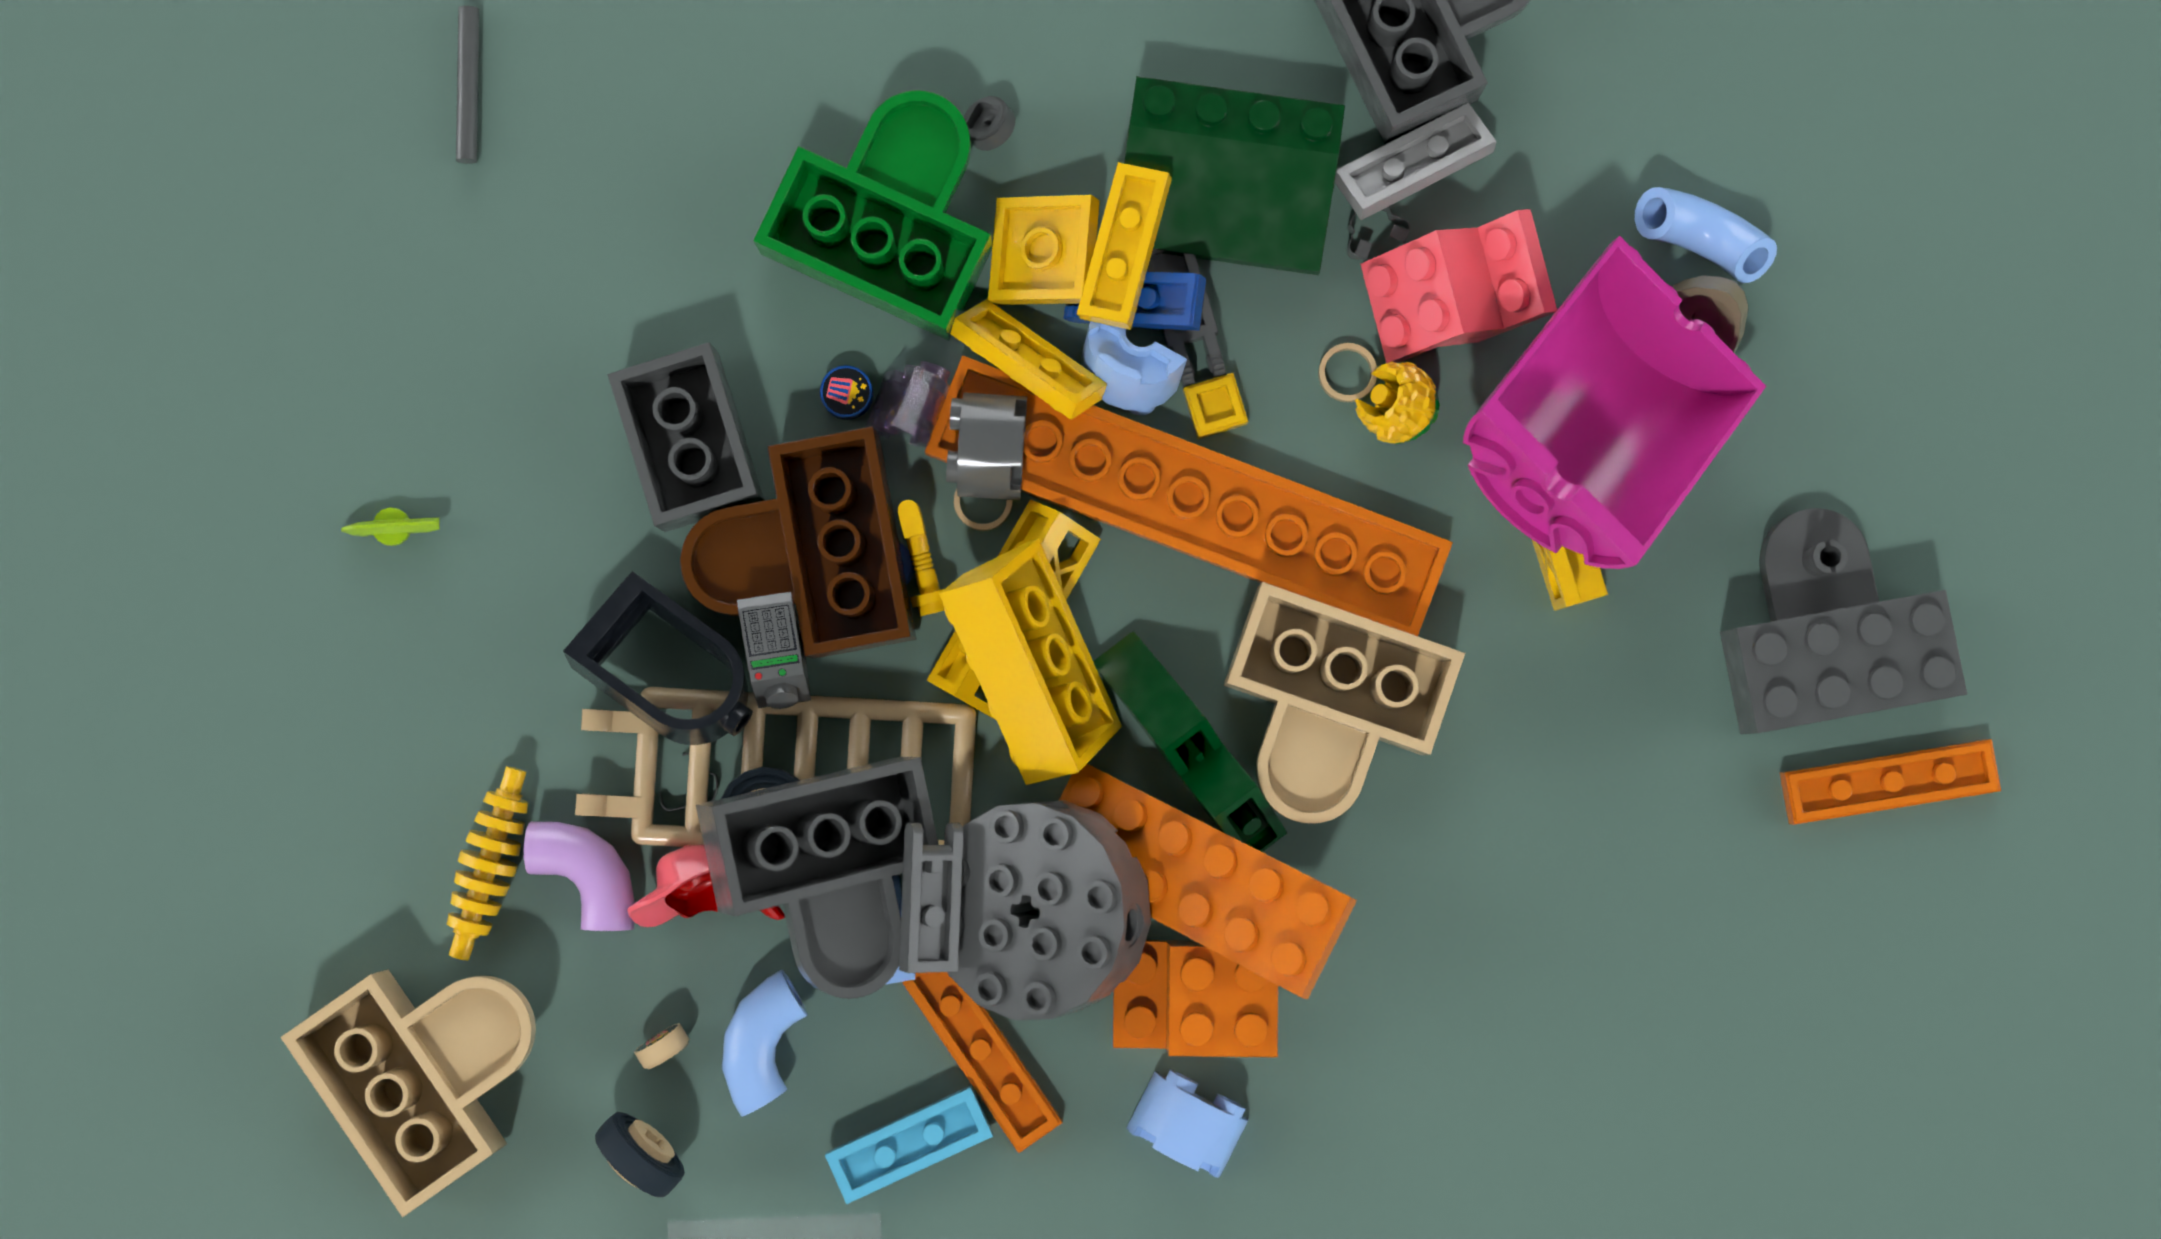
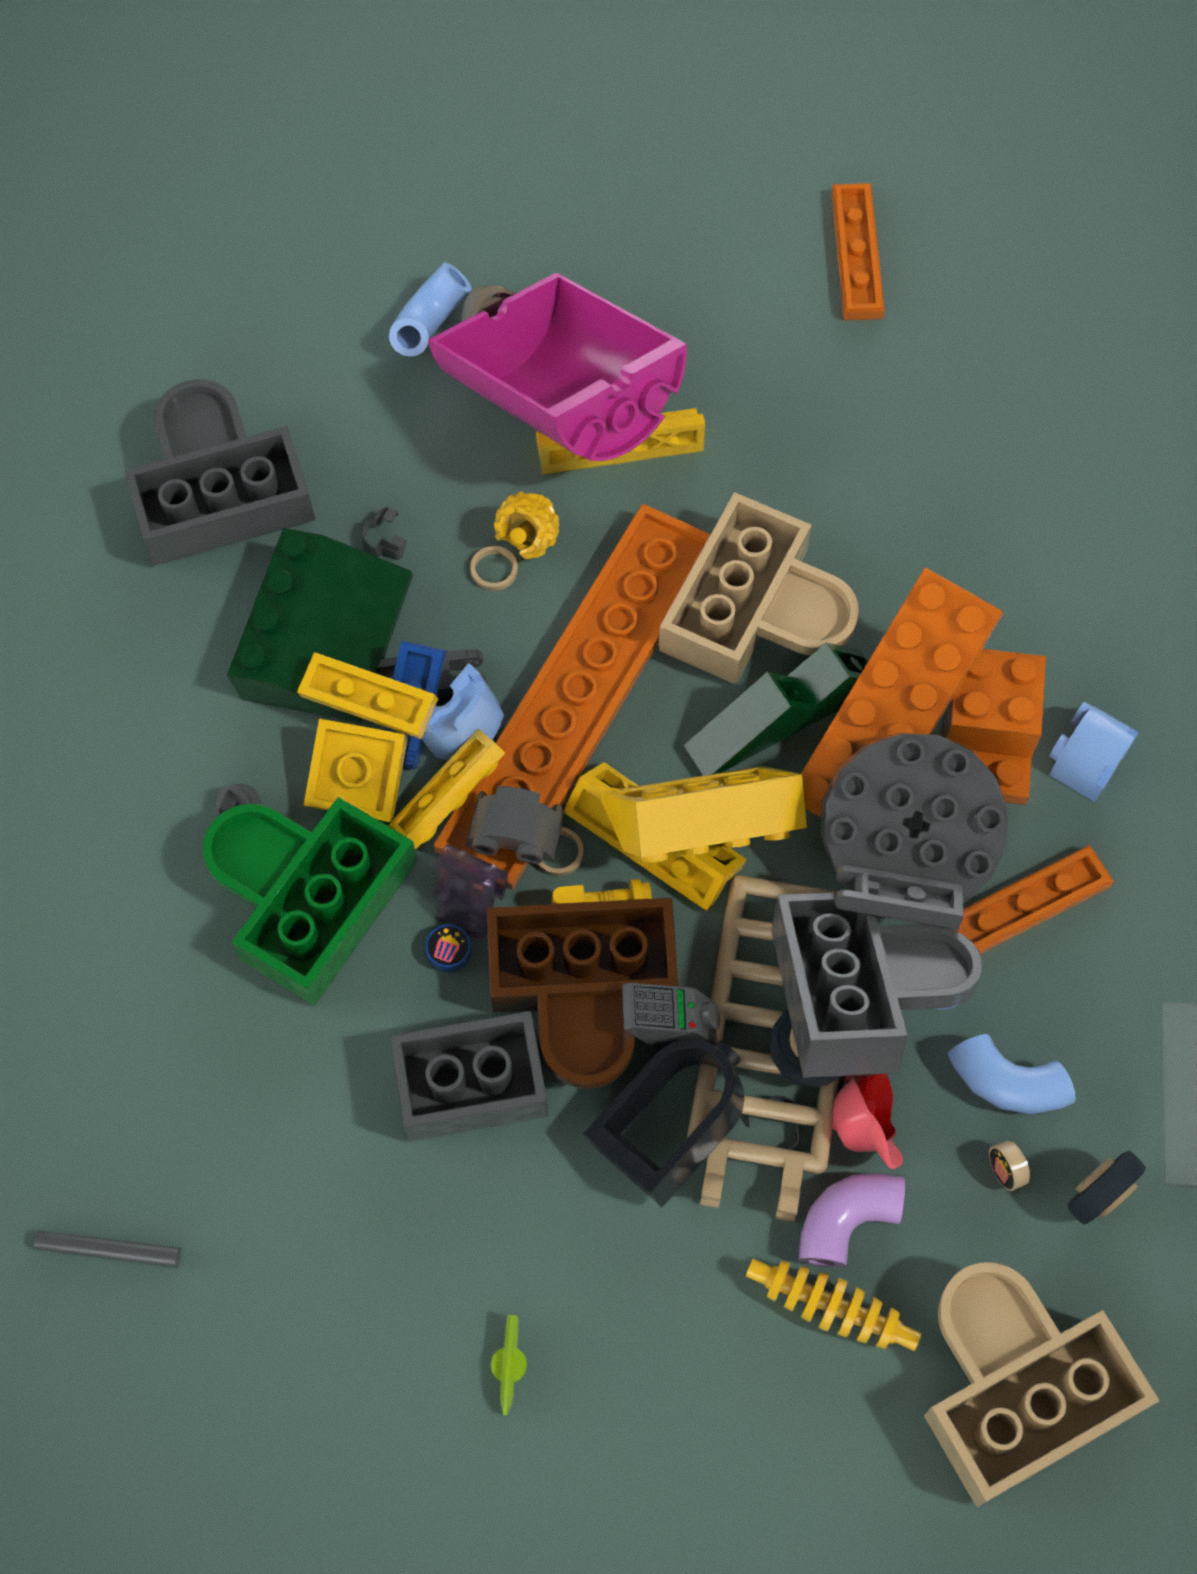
camera: 80 degrees left, 20 degrees down
medium azure plate [825,1085,994,1204] -> none
yellow tile [1183,373,1248,439] -> none
light grey plate [1335,103,1497,220] -> none
coral bracket [1360,209,1557,363] -> none
dark grey brick [1720,508,1968,734] -> none

